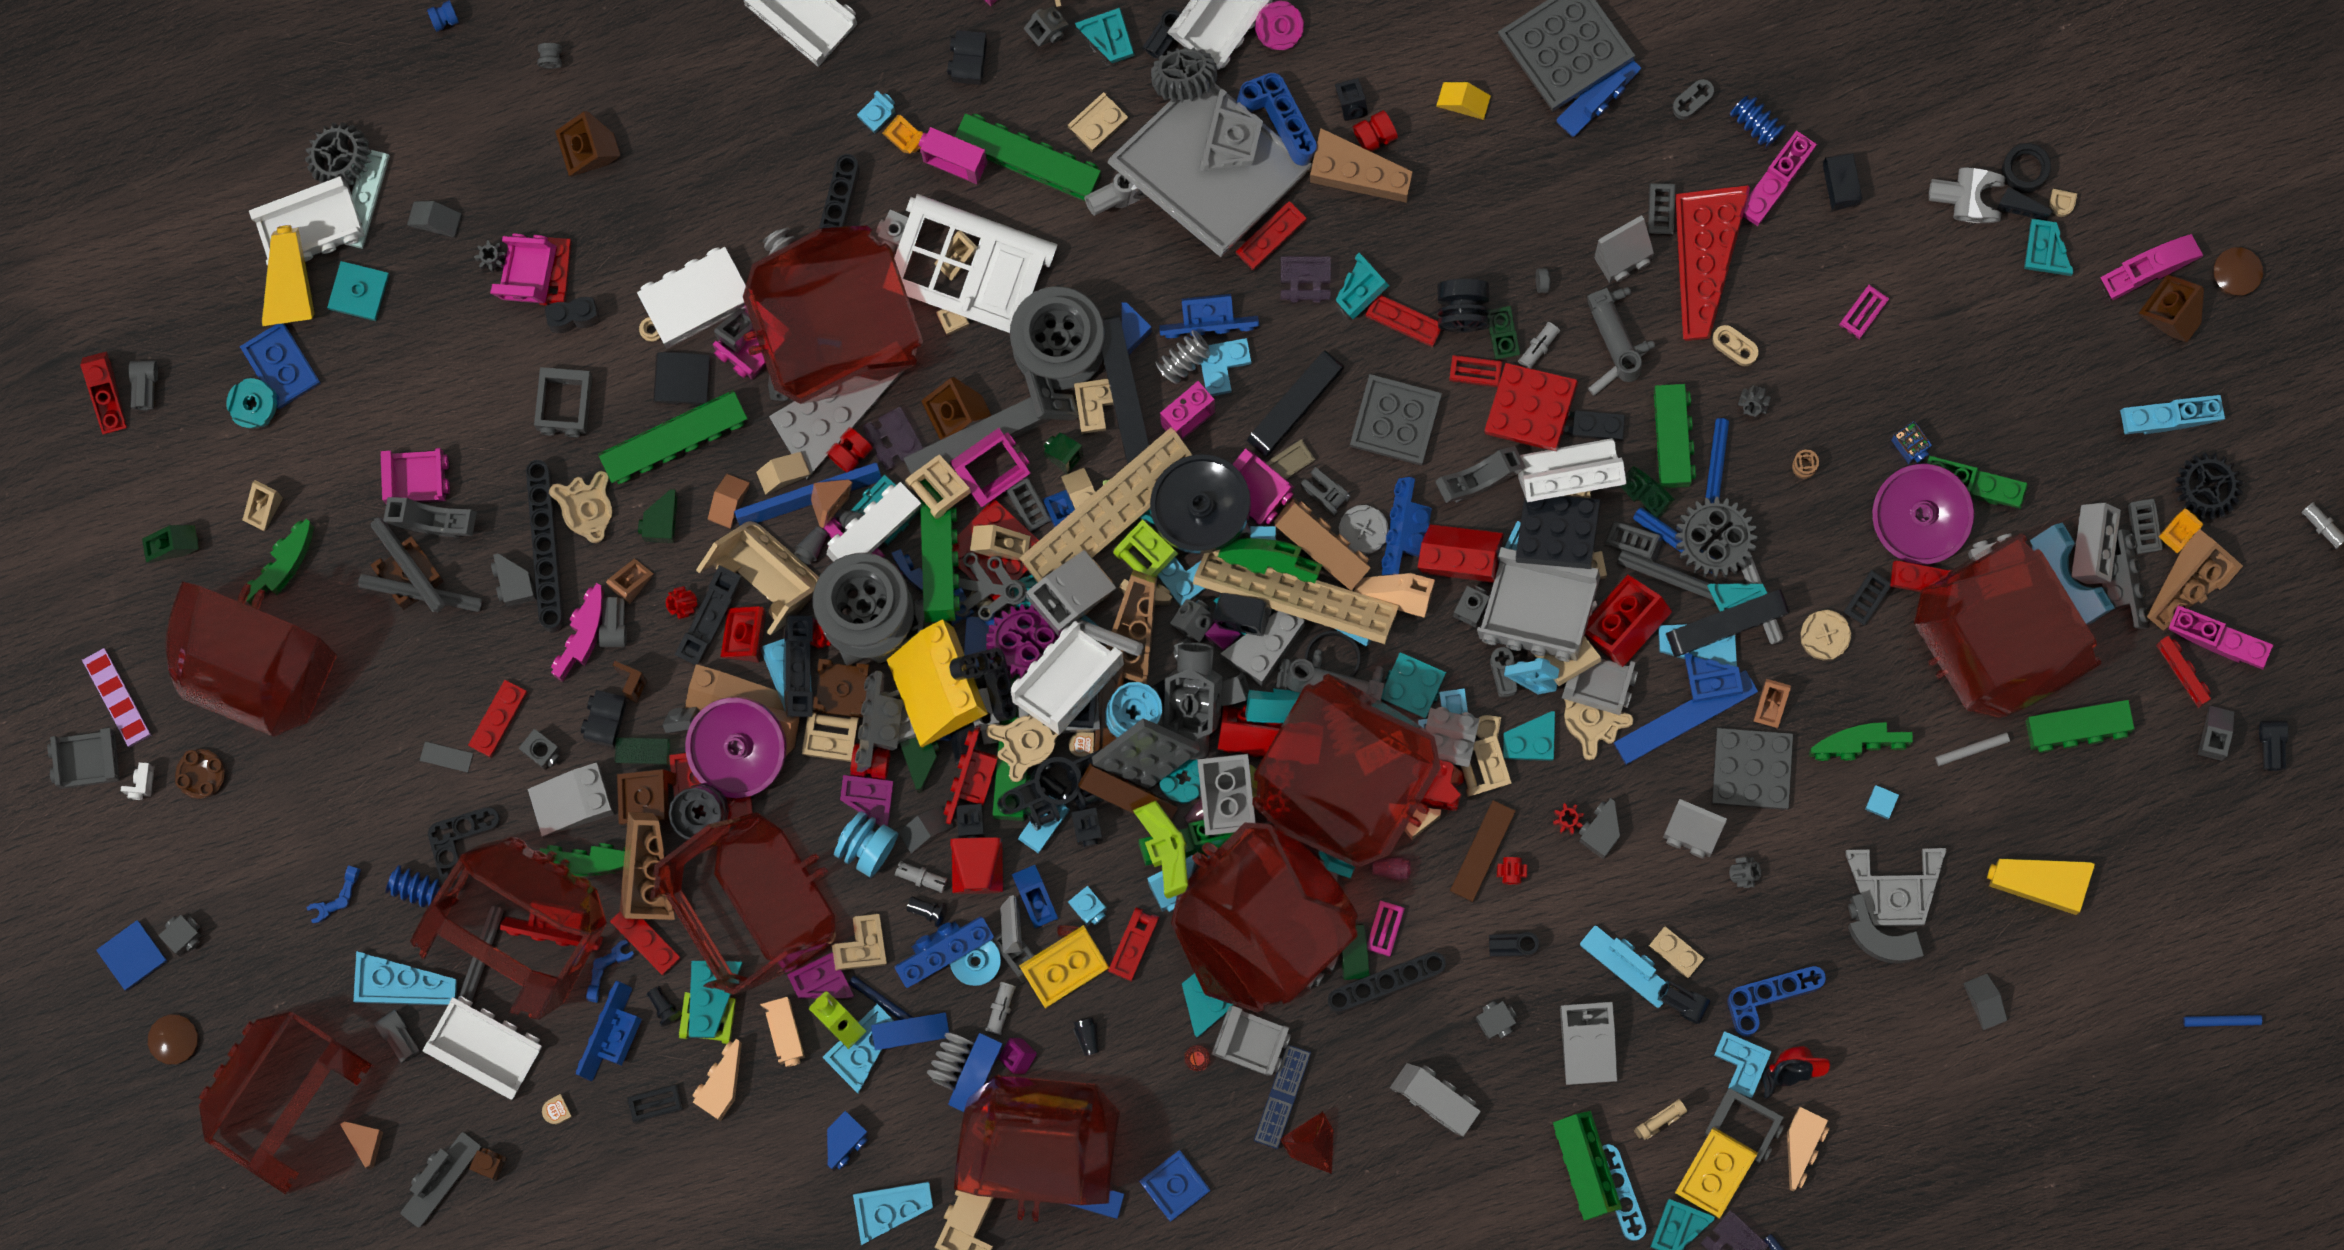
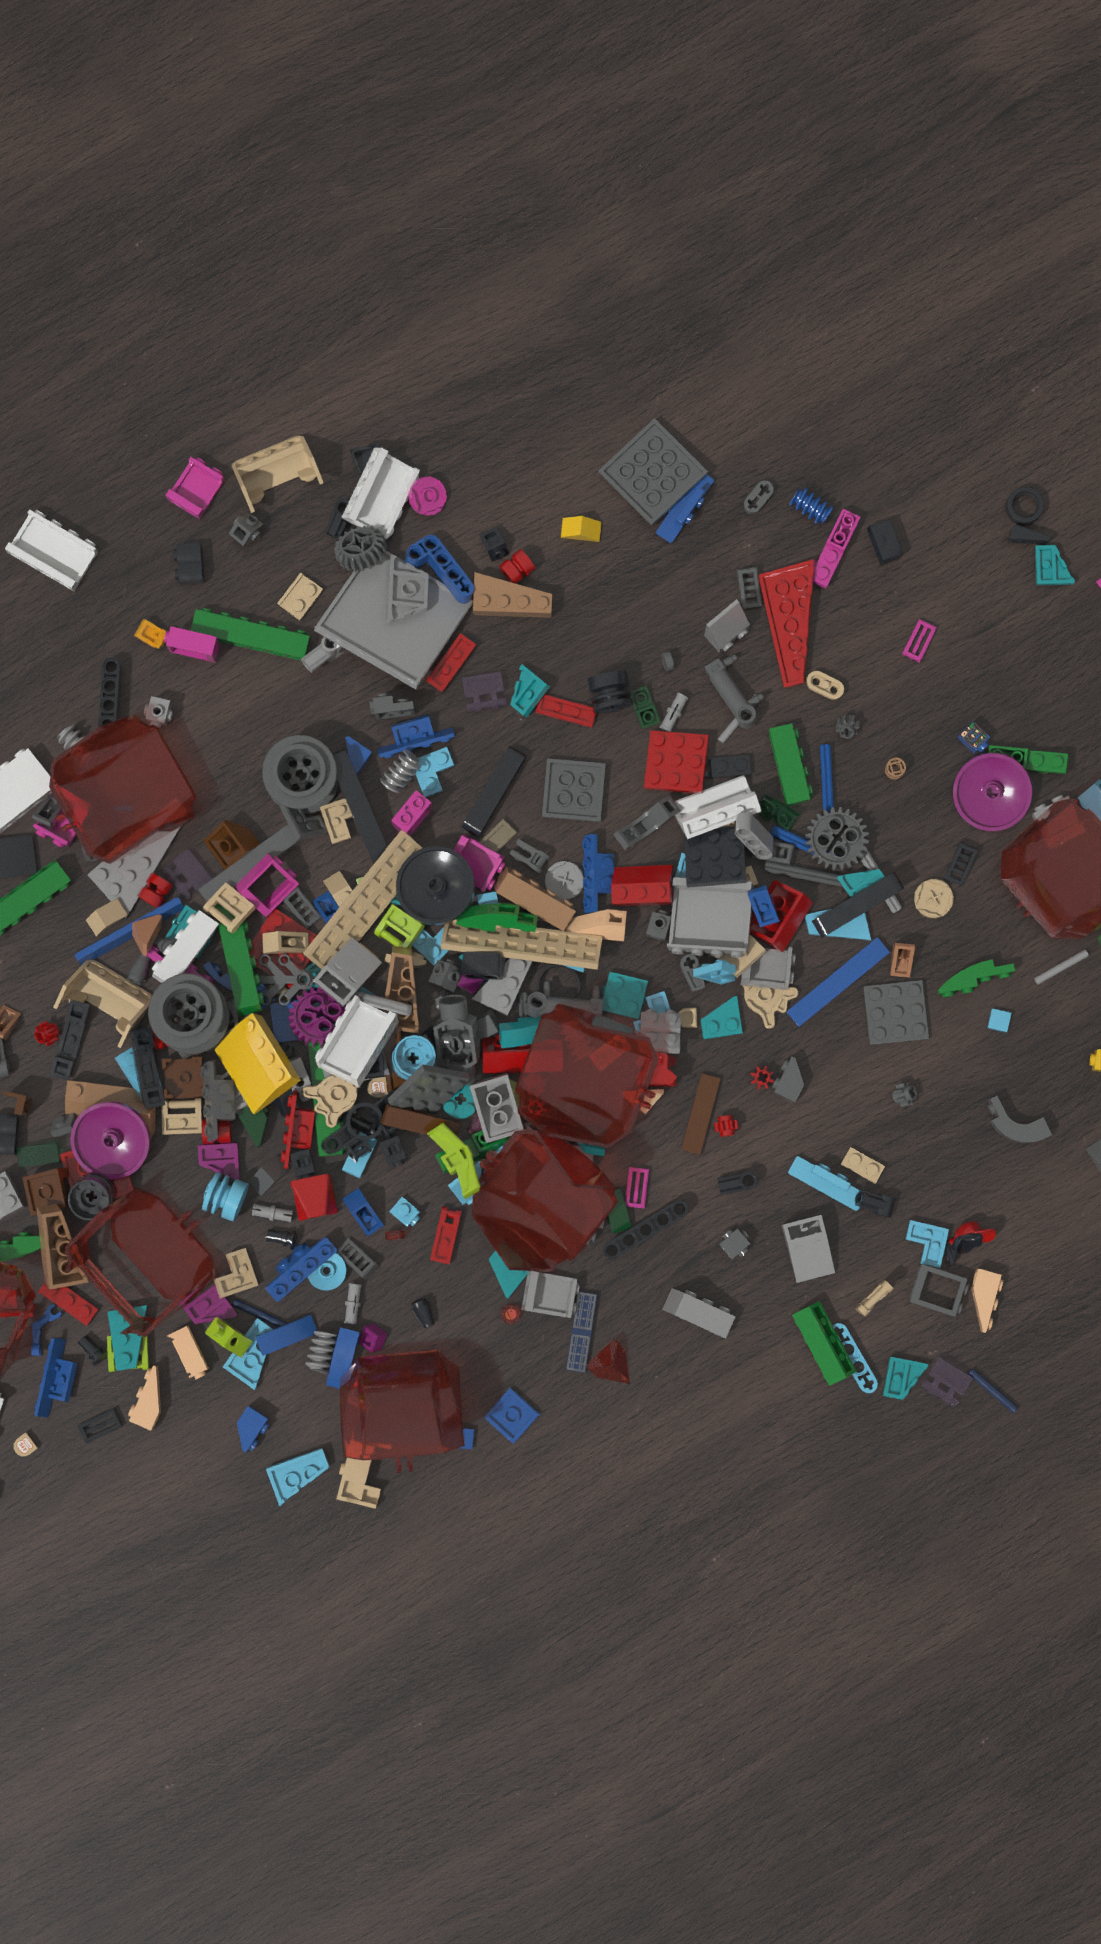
camera: 15 degrees left, 5 degrees up
dark green slope [638,489,678,543] -> none
nougat slope [708,474,750,529] -> none
red slope [721,606,767,663] -> none
medium azure bracket [857,91,896,133] -> none
white door [884,194,1057,333] -> none
tan slope [934,230,978,281] -> none
tan tile [936,309,969,336] -> none
black beam [949,648,1017,721] -> none
light grey slope [1000,895,1022,954] -> none
yellow tile [1019,925,1109,1008] -> none
dark green slope [1044,432,1084,474] -> none
teal wing [1075,8,1135,63] -> none
clear pink cone [1373,856,1411,882] -> none
red tile [1449,355,1502,387] -> none
tan plate [1461,735,1511,797] -> none
light grey slope [1663,799,1727,858] -> none
yellow tile [1675,1127,1758,1219] -> none
blue wing [1684,653,1743,703] -> none
blue beam [1727,966,1826,1037] -> none
light grey wing [1845,848,1946,927] -> none
red plate [1890,561,1961,598] -> none
light grey connector [1928,168,2006,223] -> none
tan tile [2049,189,2077,217] -> none
none -> dark grey plate [369,693,415,720]
none -> light grey beam [735,812,773,860]
none -> blue slope [747,885,779,927]

